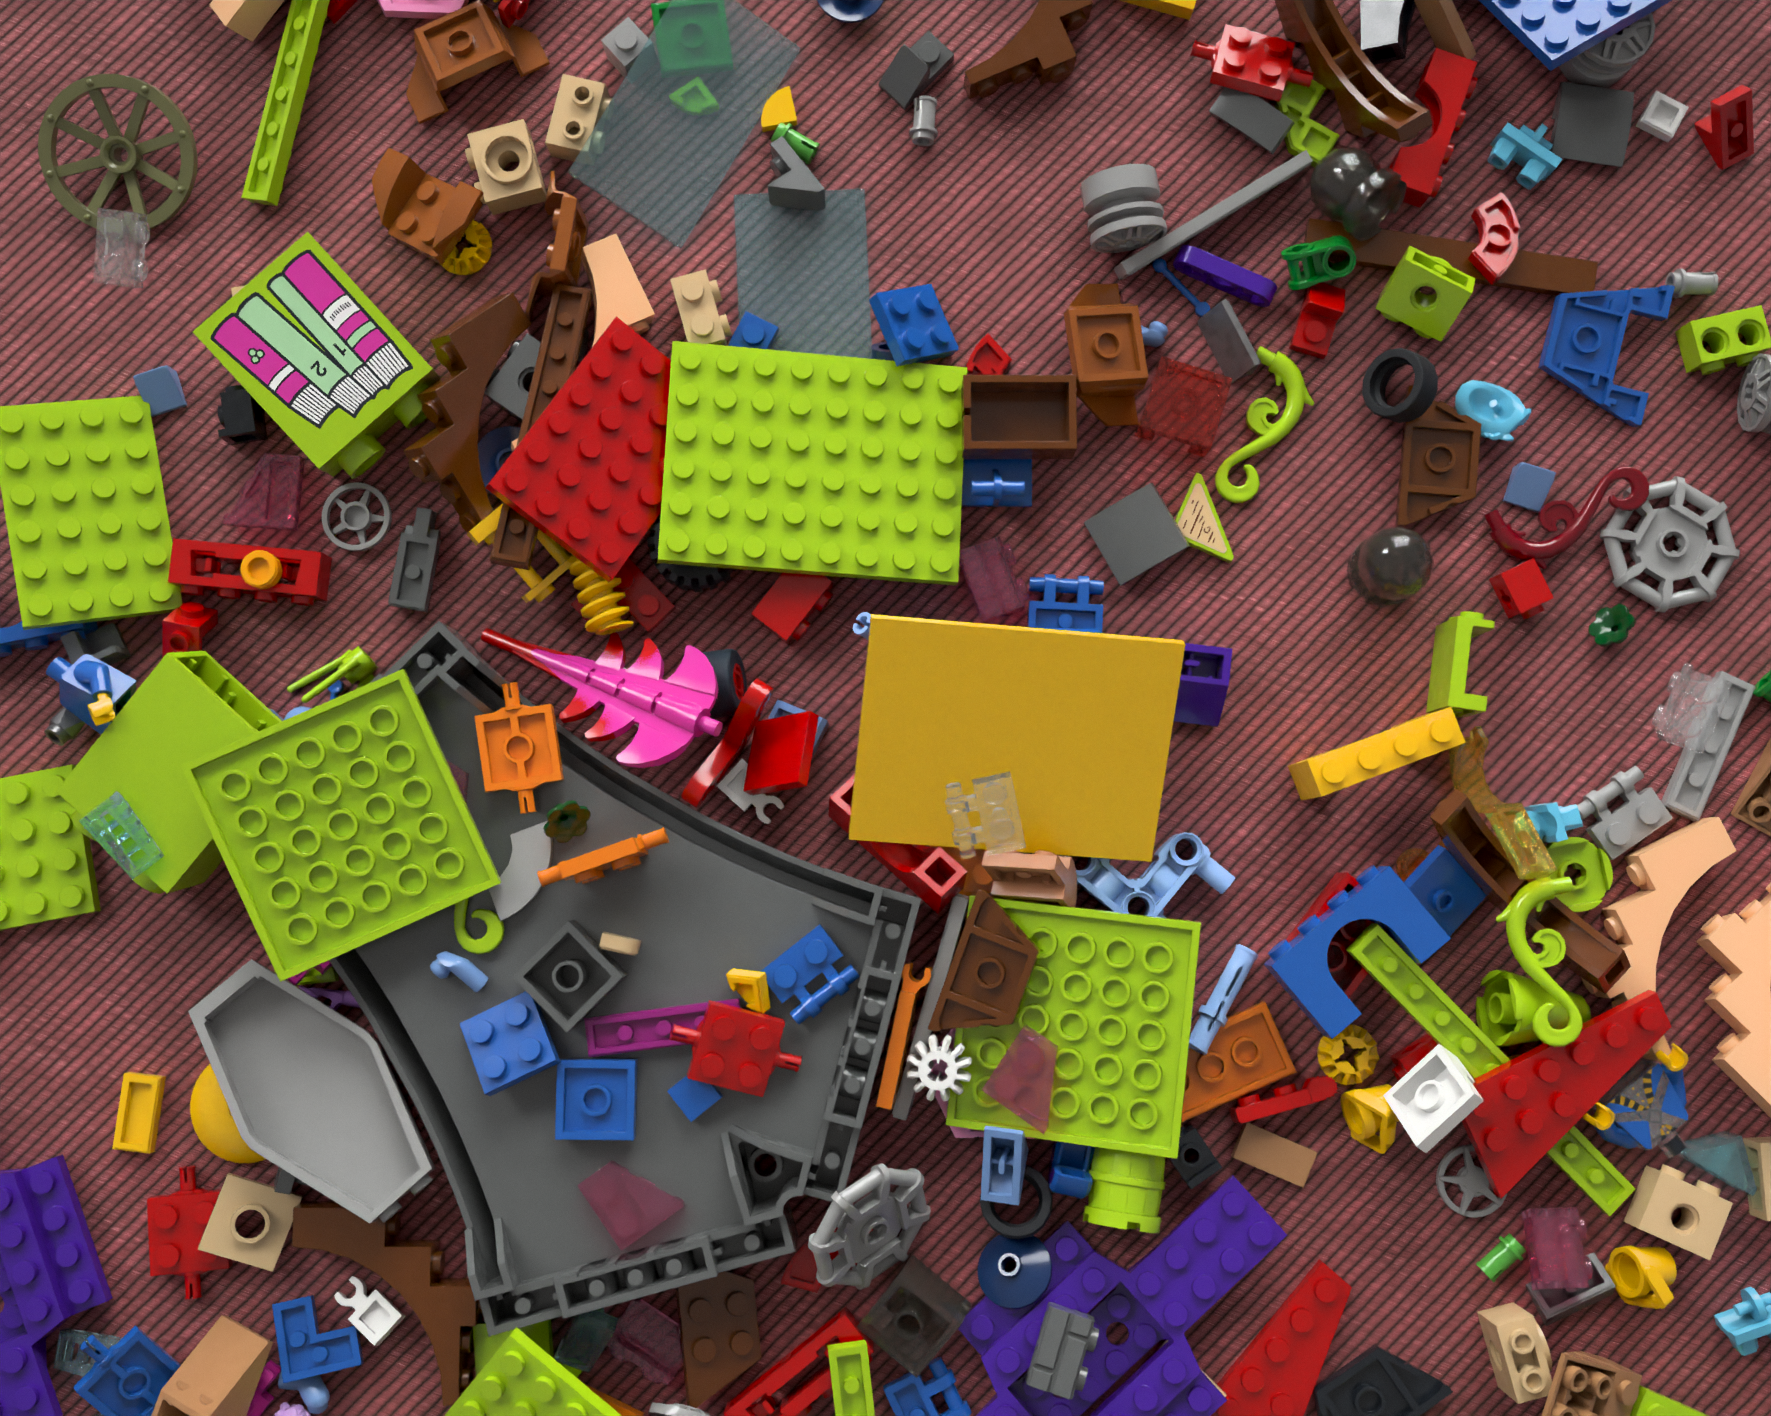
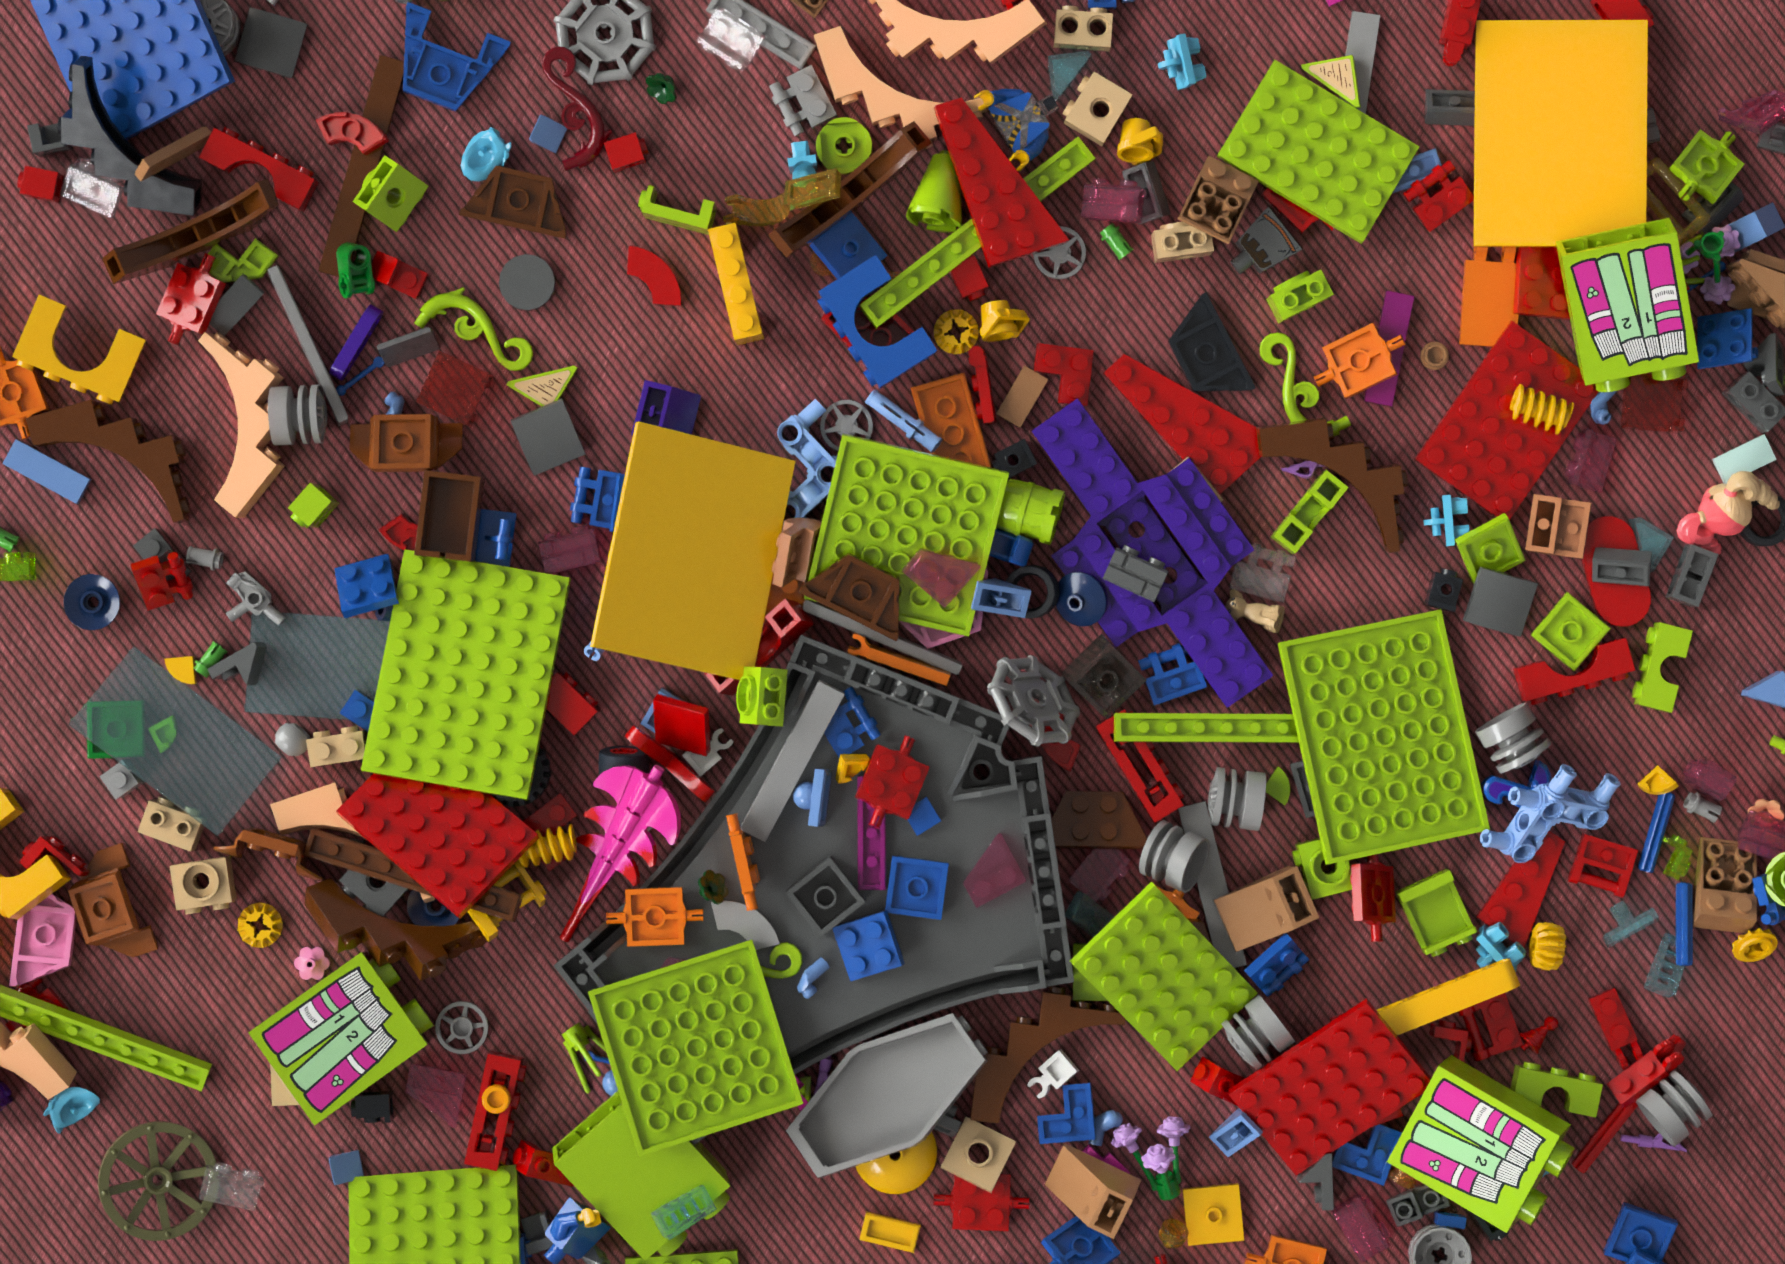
camera: 85 degrees left, 5 degrees up
dark orange piece [372,148,484,265] -> none
dark grey hinge [388,507,441,613] -> none
tan tile [599,931,641,956] -> none
white gear [906,1034,972,1101] -> none
clear plate [945,771,1026,859] -> none
clear smoke tile [1310,147,1407,241] -> none
clear smoke tile [1347,527,1434,607] -> none
black tyre [1362,348,1438,423] -> none
white plate [1383,1044,1484,1153] -> none
medium azure hips [1487,122,1562,190] -> none
lime plant [1496,876,1583,1047] -> none
none -> medium azure hat [43,1086,100,1134]
none -> red plate [130,552,193,611]
none -> light nougat arch [198,332,285,518]
none -> light grey piece [226,571,286,626]
none -> light grey piece [275,723,310,756]
none -> lime brick [288,482,340,528]
none -> bright pink plant [294,947,330,980]
none -> dark grey tile [499,254,556,311]
none -> red tile [627,246,682,306]
none -> lime brick [736,666,788,727]
none -> light grey tile [740,679,845,842]
none -> medium blue tile [793,768,832,827]
none -> light grey wheel [820,400,873,451]
none -> red plate [1034,343,1094,406]

